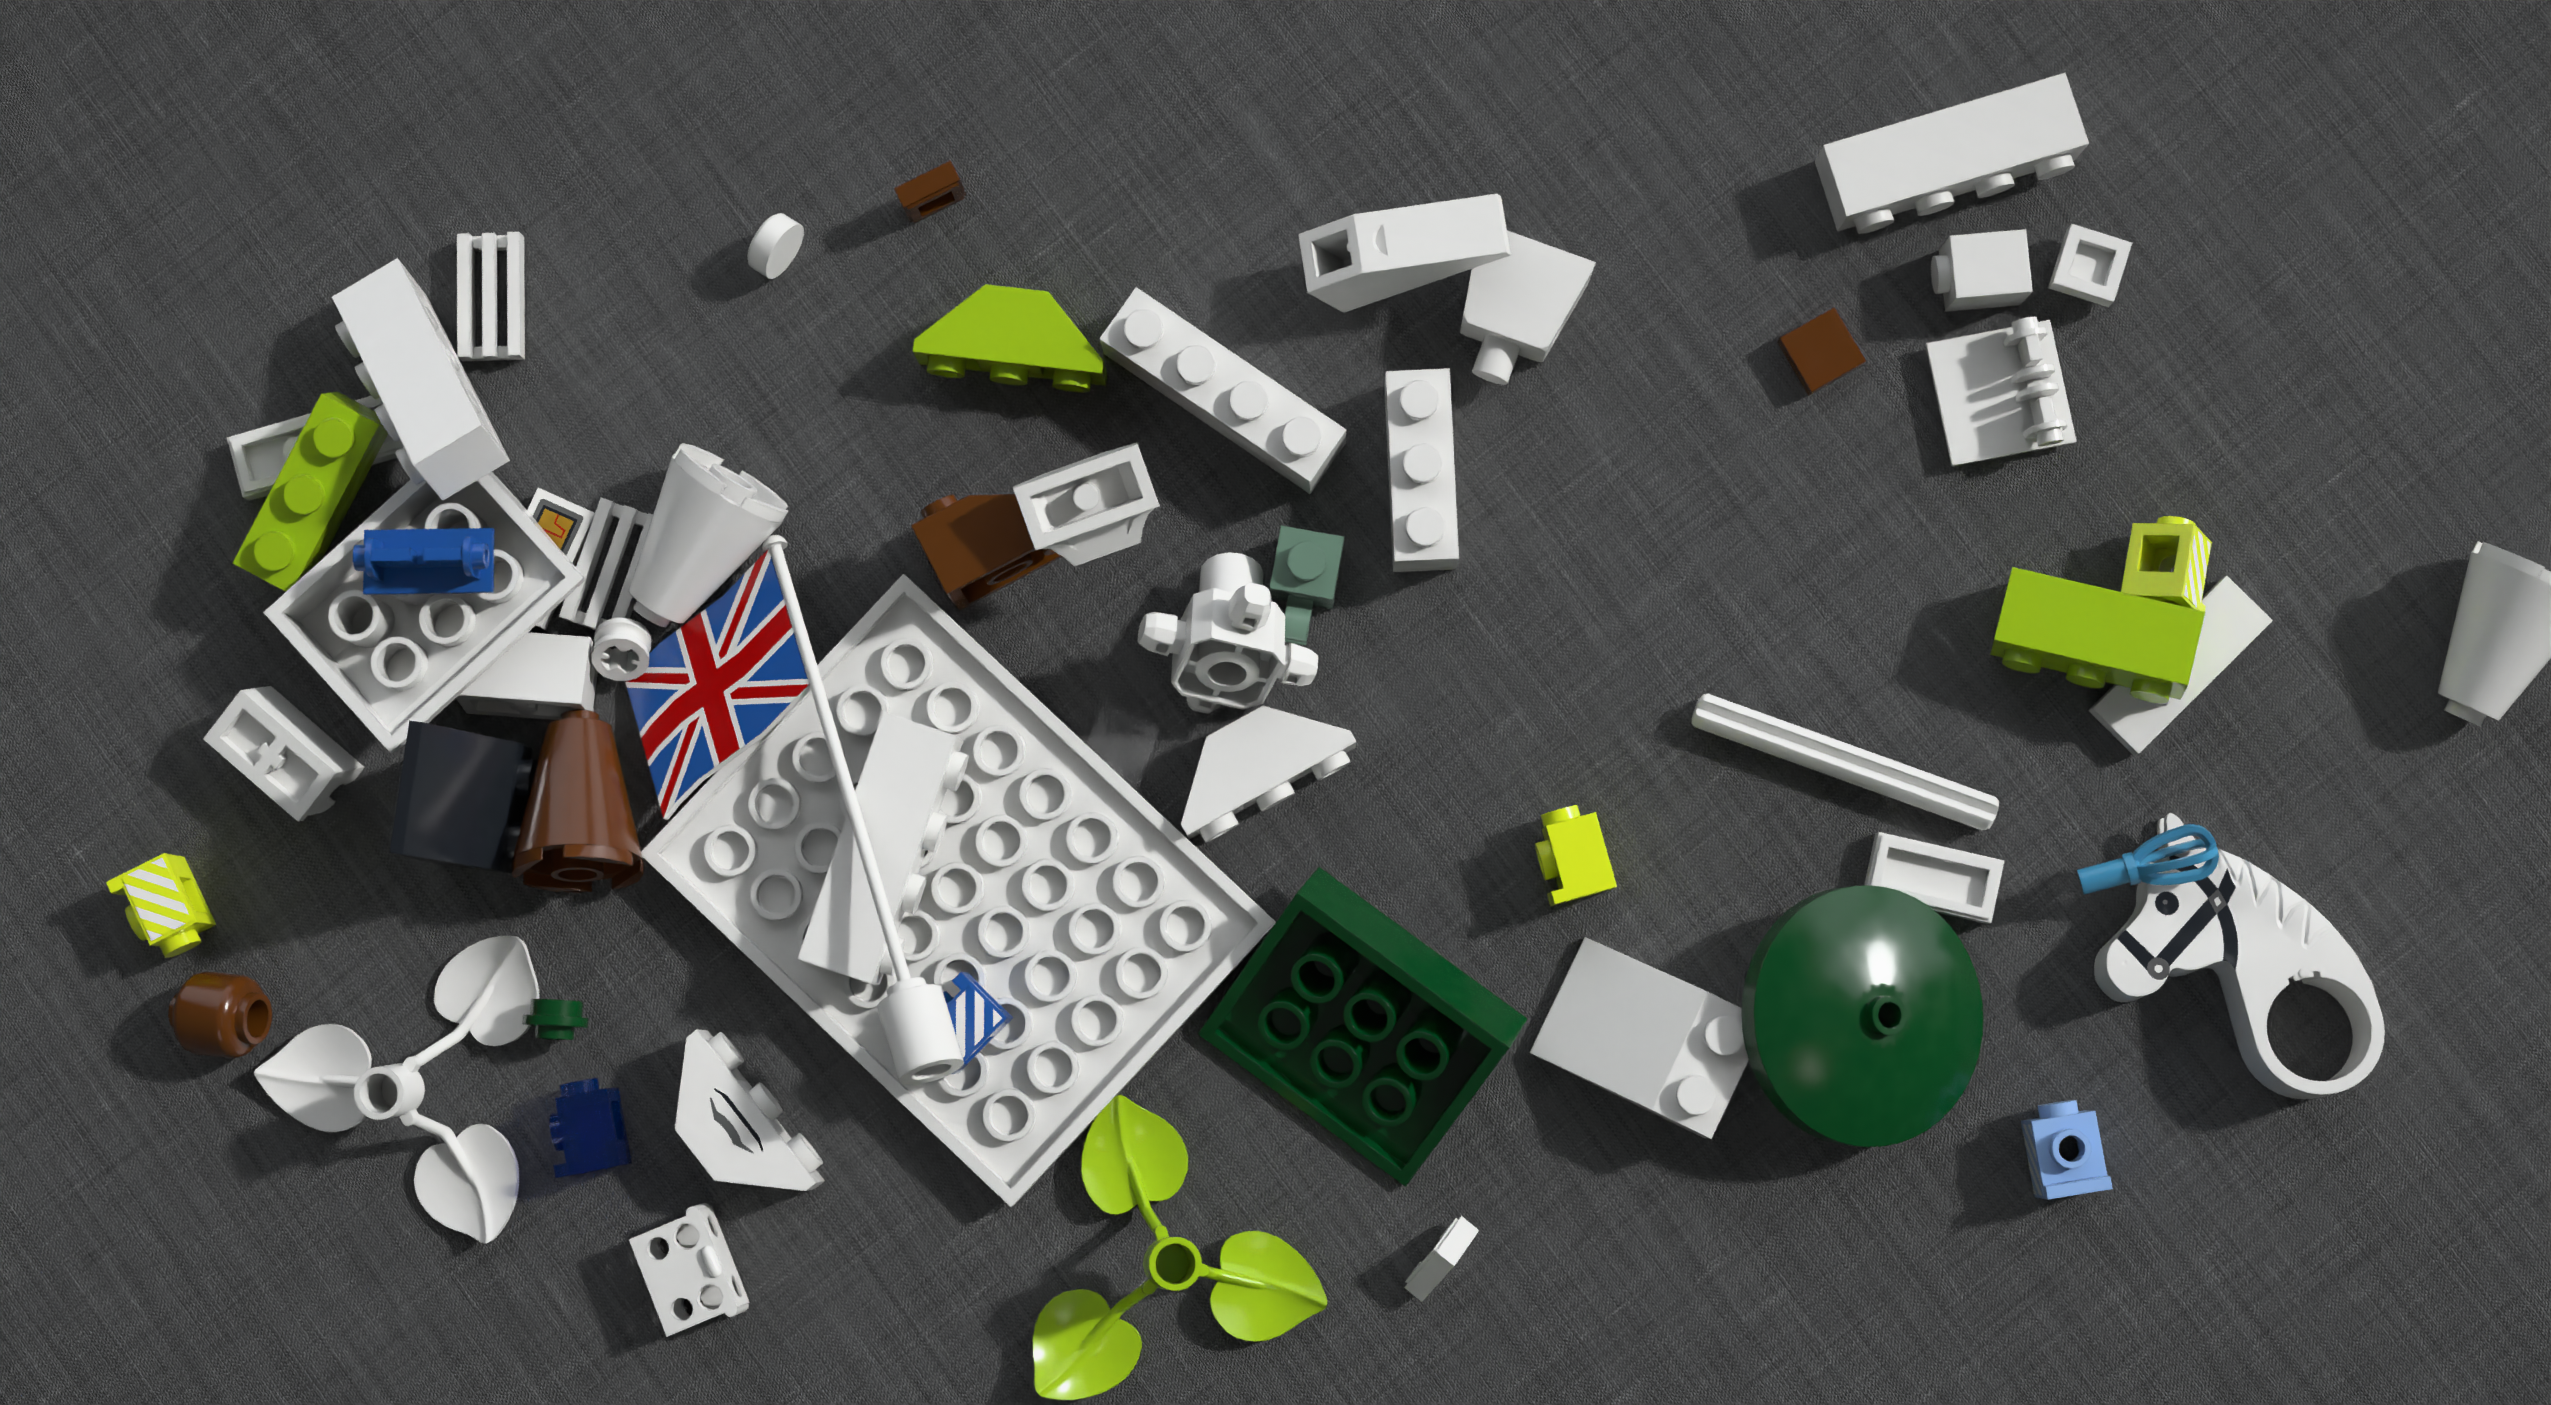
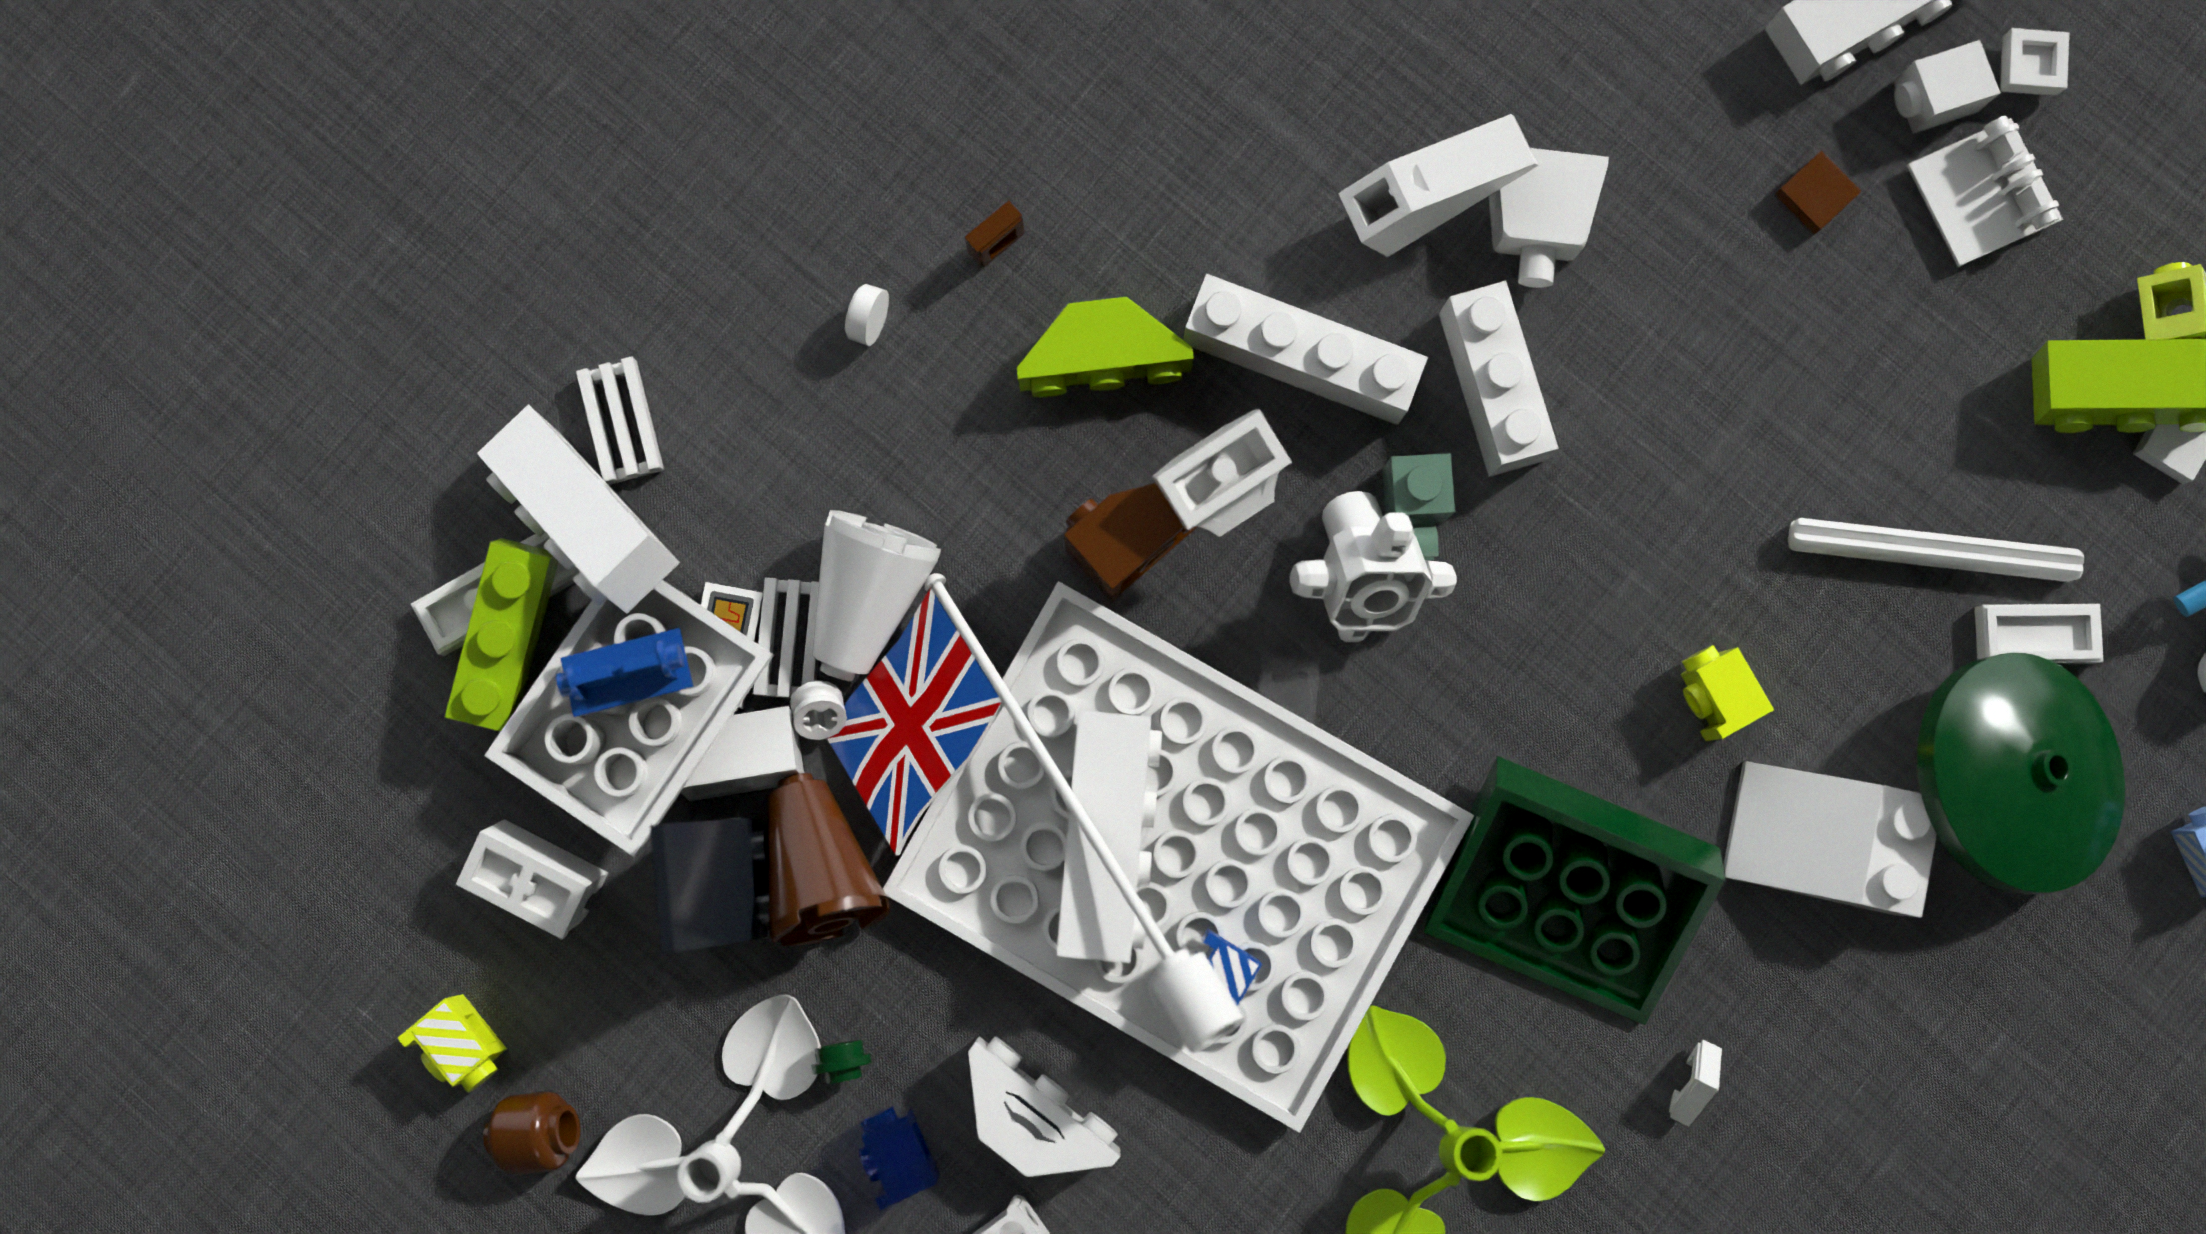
camera: 20 degrees left, 0 degrees up
white slope [1181,706,1357,843] -> none

